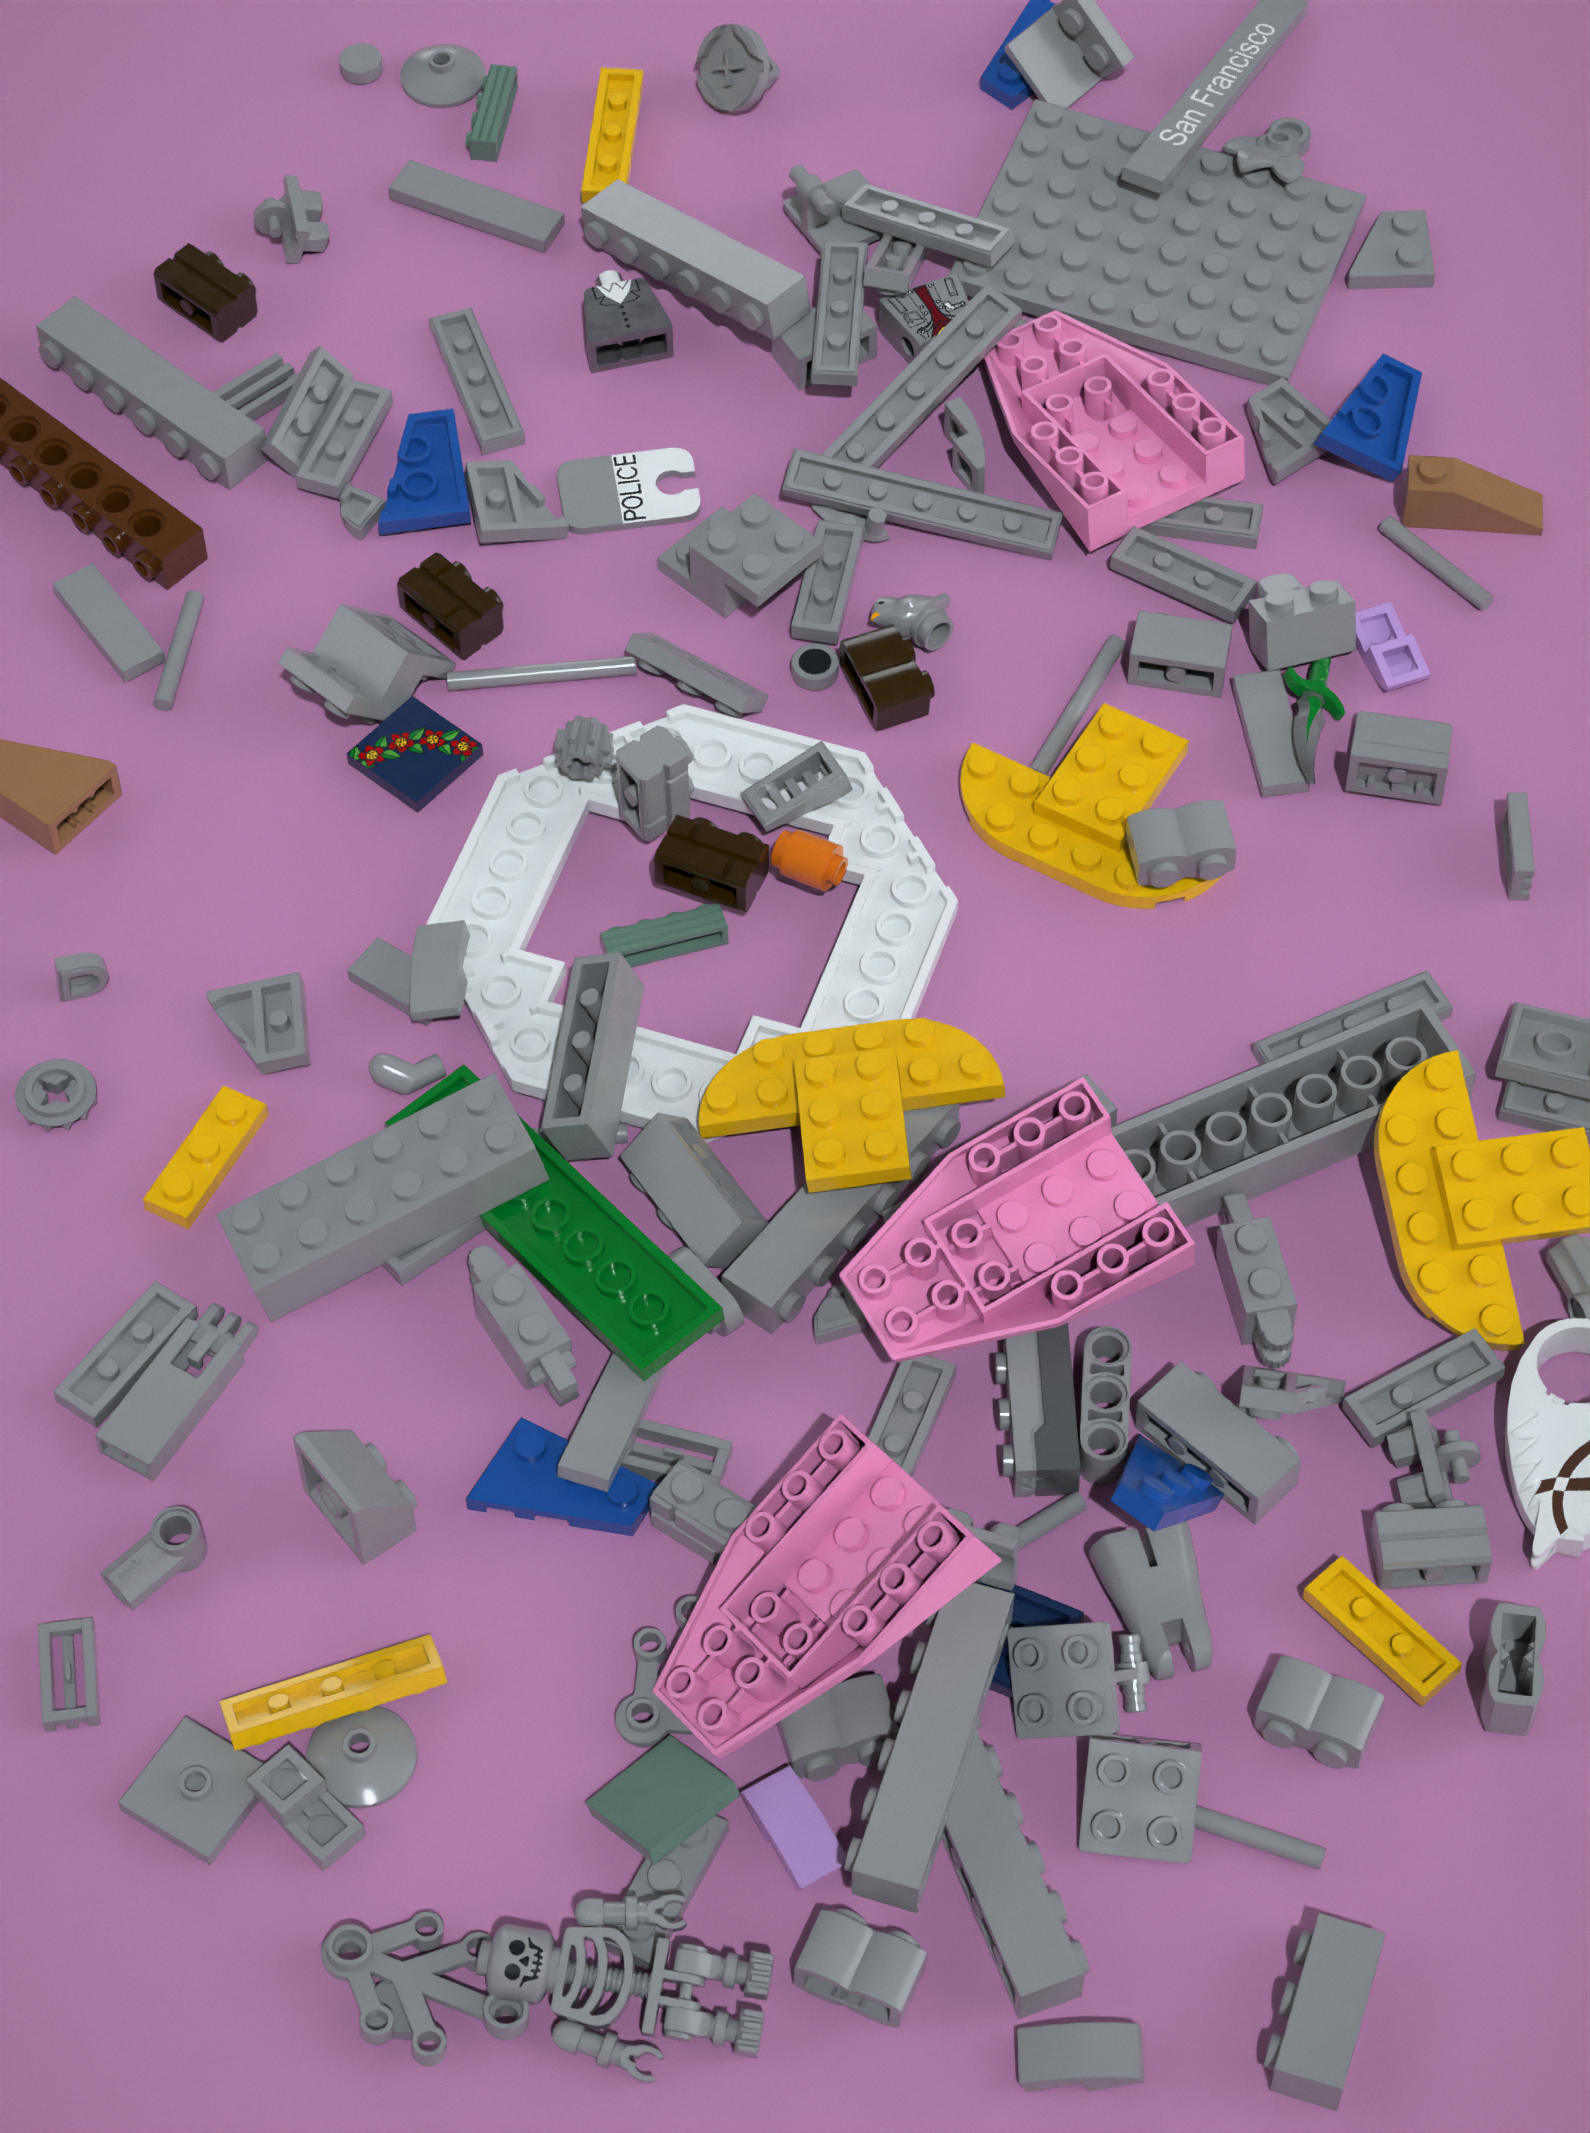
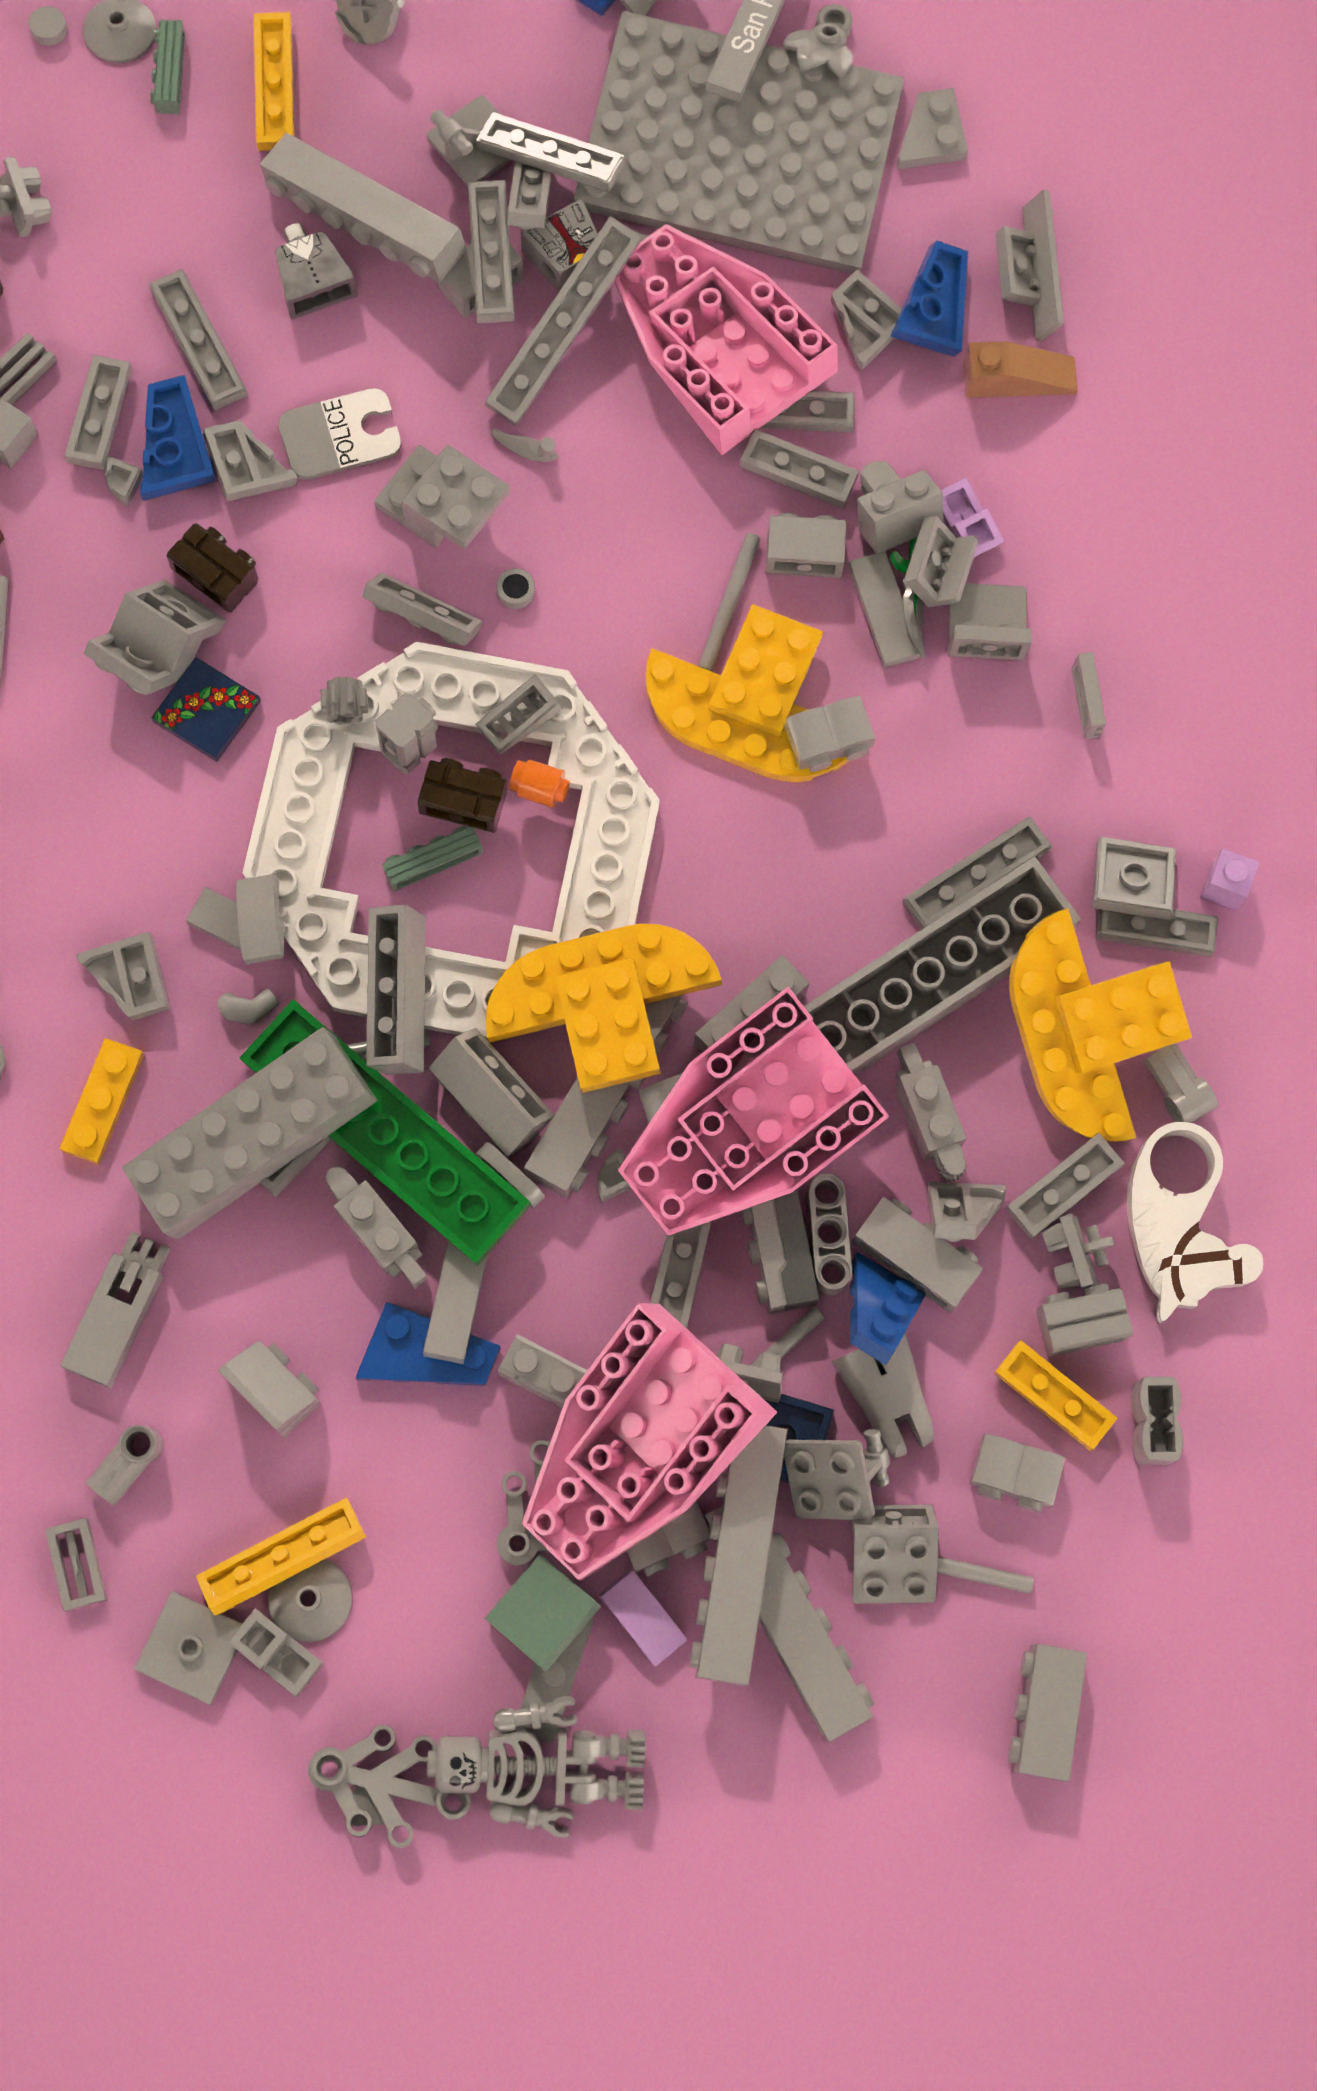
camera: 15 degrees left, 20 degrees up
light grey plate [53,1280,198,1428] -> none
light grey plate [261,346,354,478] -> none
light grey tile [389,160,565,253] -> none
light grey bar [446,656,637,691] -> none
light grey tile [621,1419,733,1483] -> none
light grey tile [782,448,1063,561] -> none
light grey plate [791,520,864,644] -> none
light grey brick [793,1909,927,2028] -> none
dark brown brick [839,624,935,731] -> none
light grey animal [870,593,954,651] -> none
light grey slope [944,397,985,494] -> none
light grey slope [1017,2022,1145,2092] -> none
light grey bar [1379,516,1494,611] -> none
none -> light grey bracket [904,516,978,607]
none -> light grey bracket [995,189,1064,341]

